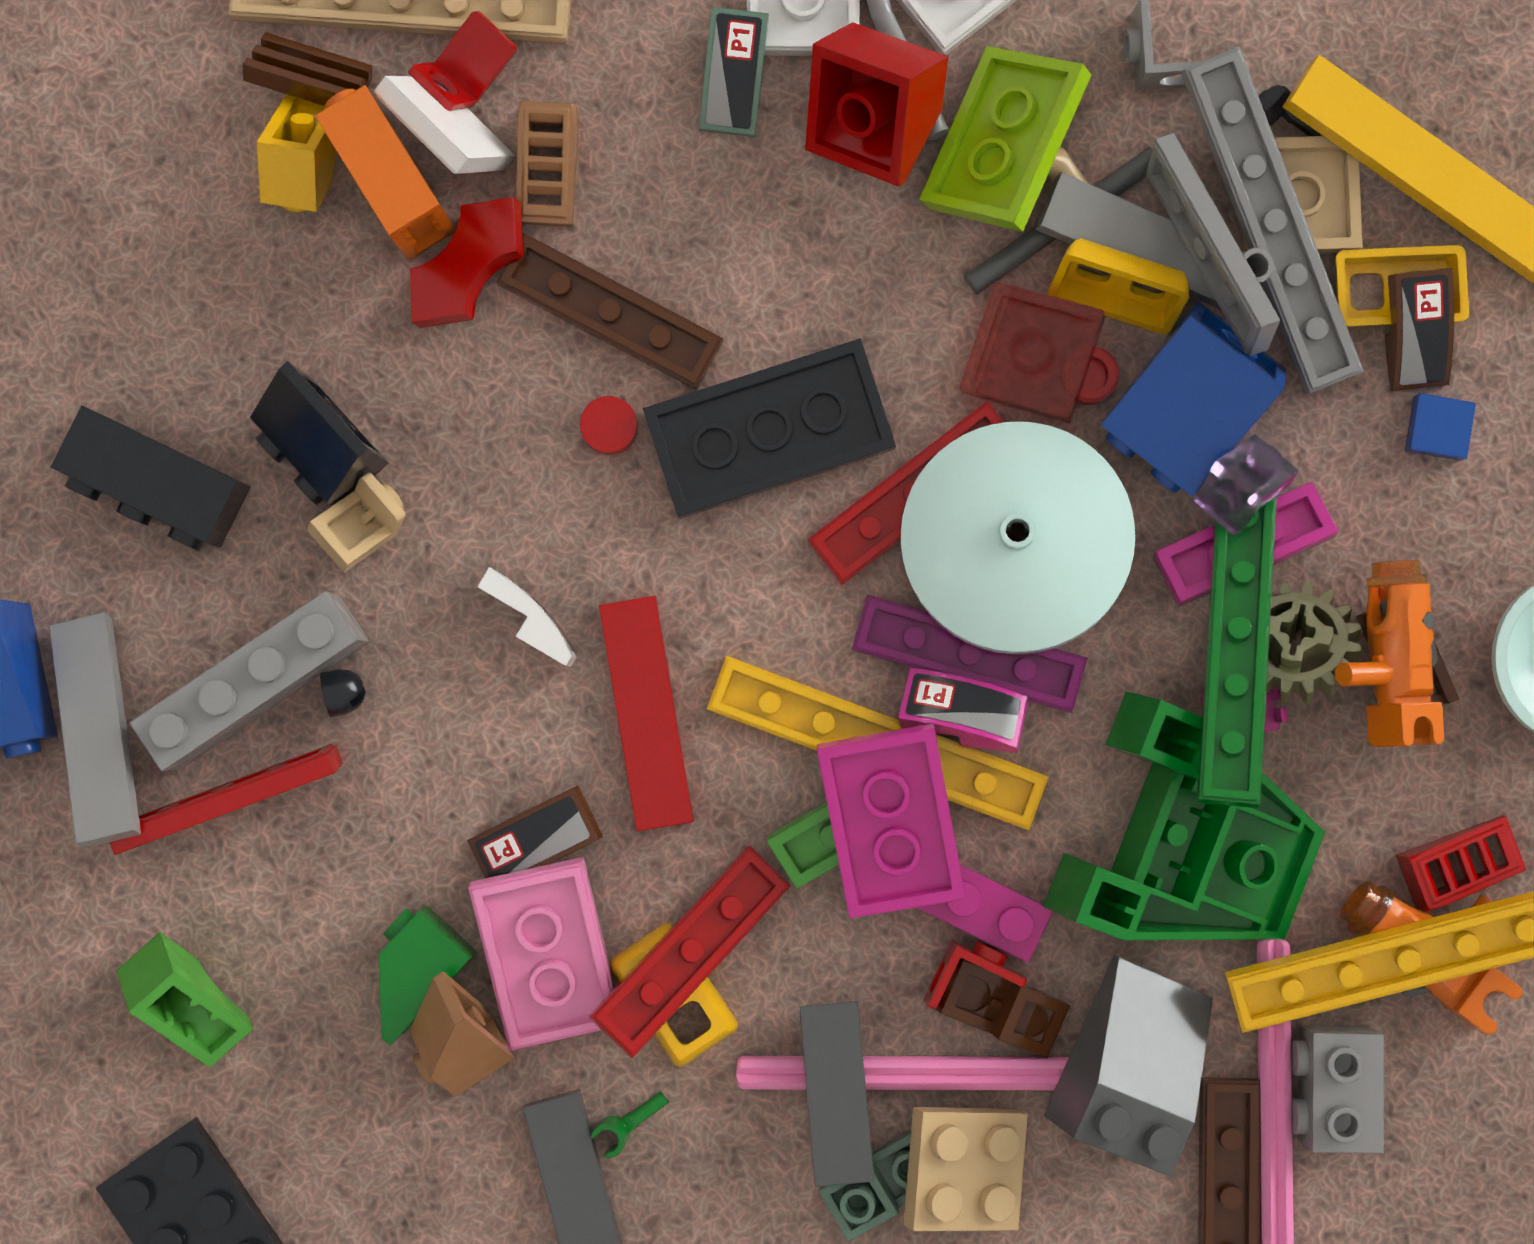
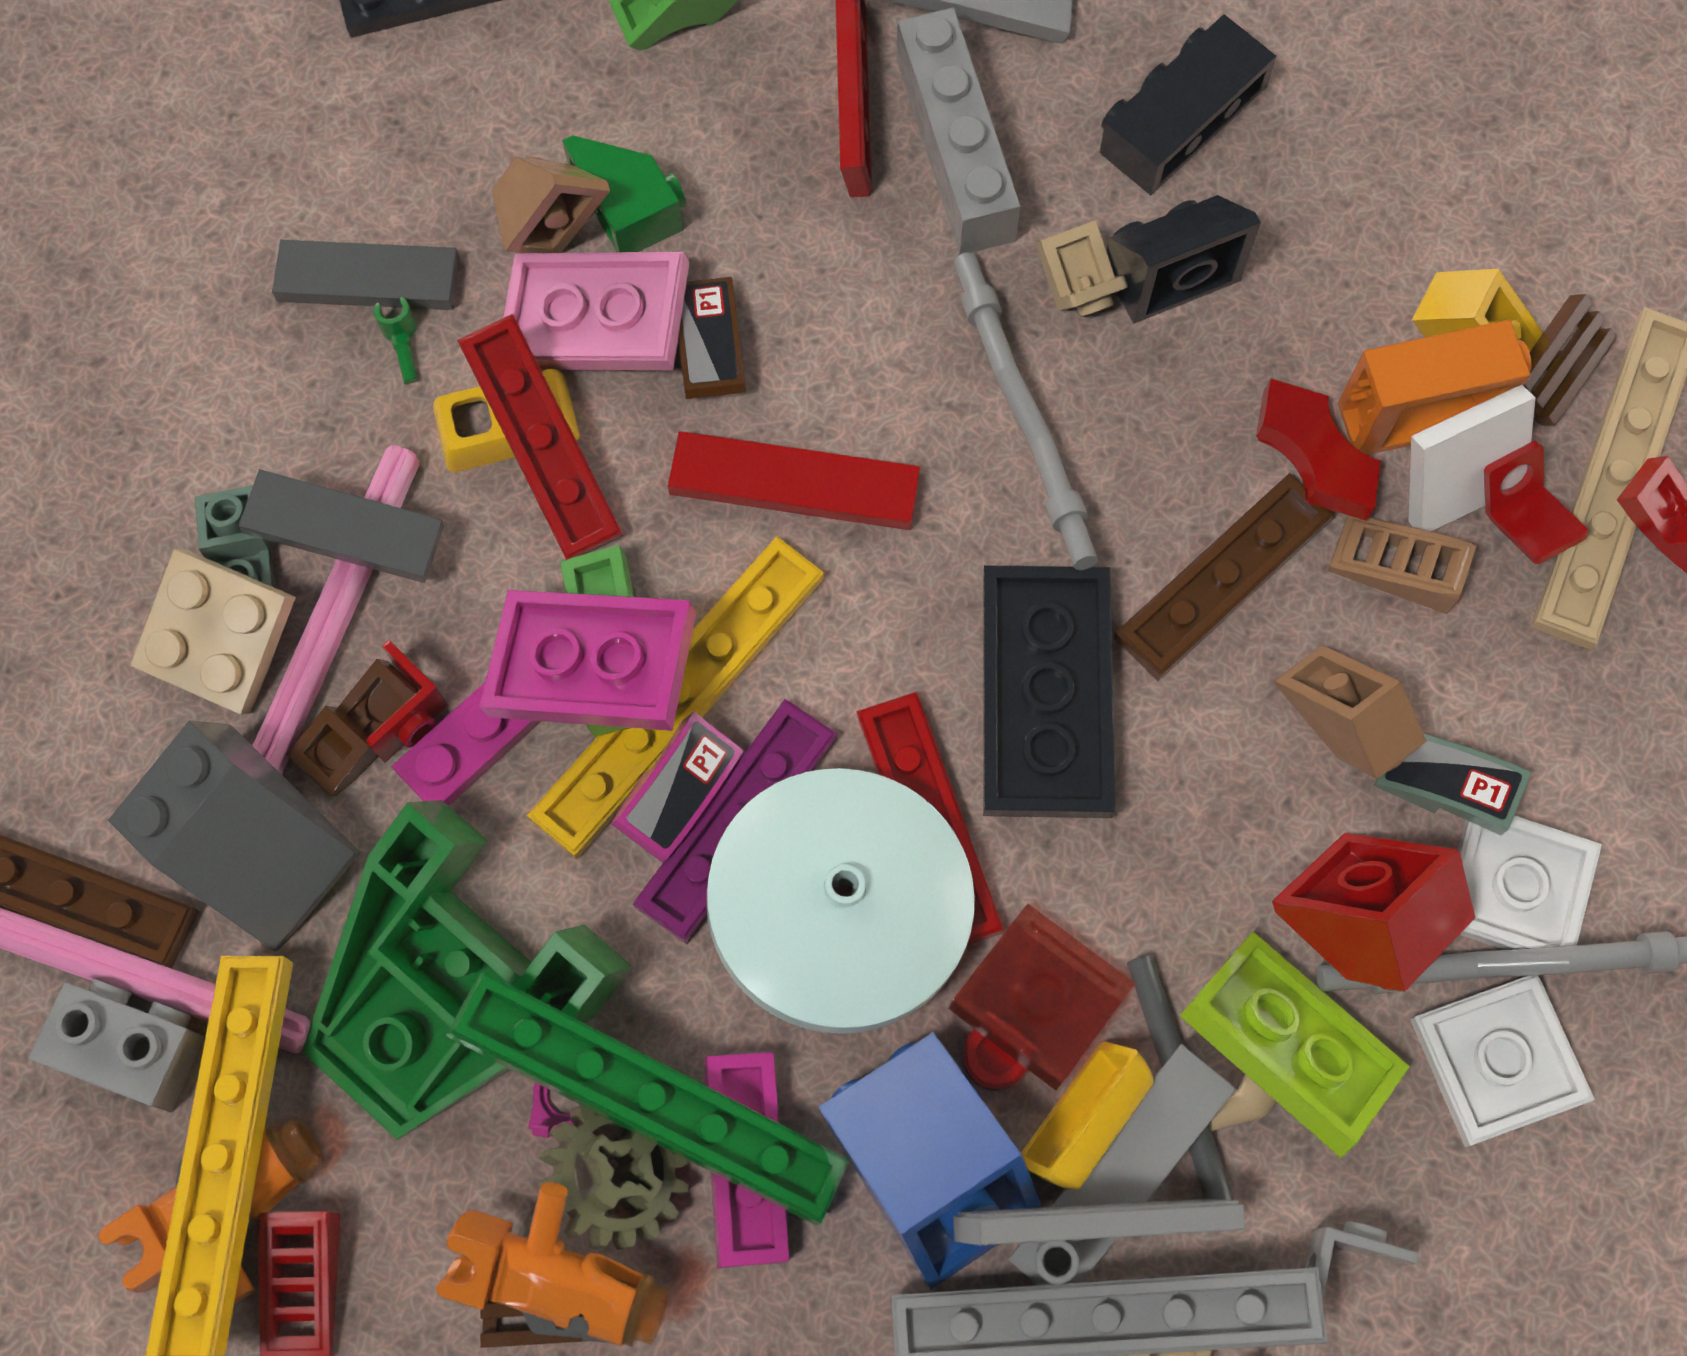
camera: 110 degrees right, 15 degrees down
black hinge [320,669,366,718] -> none
white slope [478,567,577,667] -> none
red tile [580,396,638,455] -> none
clear purple bracket [1194,434,1299,535] -> none
none -> light grey bar [954,252,1098,570]
none -> medium nougat slope [1274,645,1427,779]

